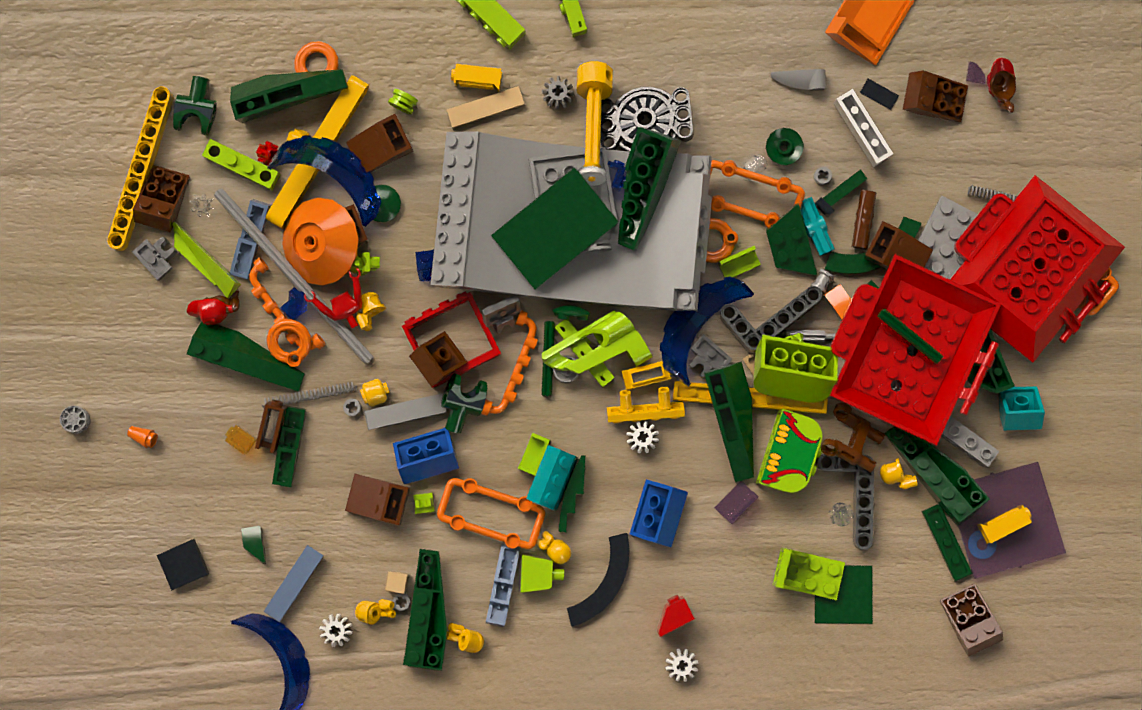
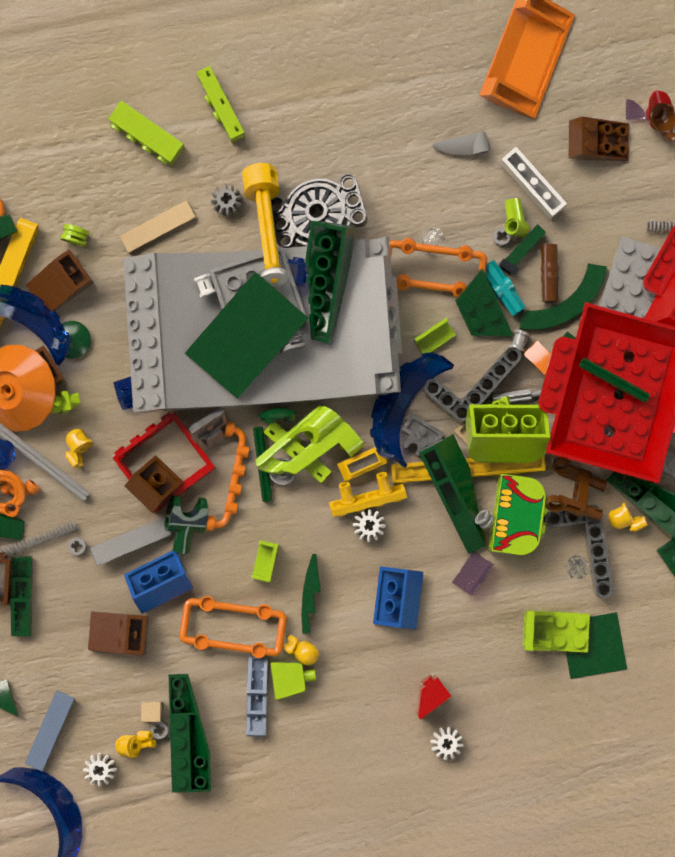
camera: 15 degrees left, 0 degrees up
red piece [304,267,362,328] -> none
yellow head [360,379,390,407] -> none
lime tile [413,493,435,514] -> none
yellow piece [446,623,484,653] -> none
yellow window [451,64,502,92] -> none
teal slope [526,445,579,511] -> none
black tile [567,533,630,627] -> none
orange piece [706,218,738,263] -> none
dark green dish [766,128,804,165] -> none
black sticker [860,78,899,110] -> none
reddish brown slope [864,221,933,270] -> none
none -> white bush [194,273,216,298]
none -> light grey bush [475,510,494,529]
none -> lime piece [504,198,529,238]

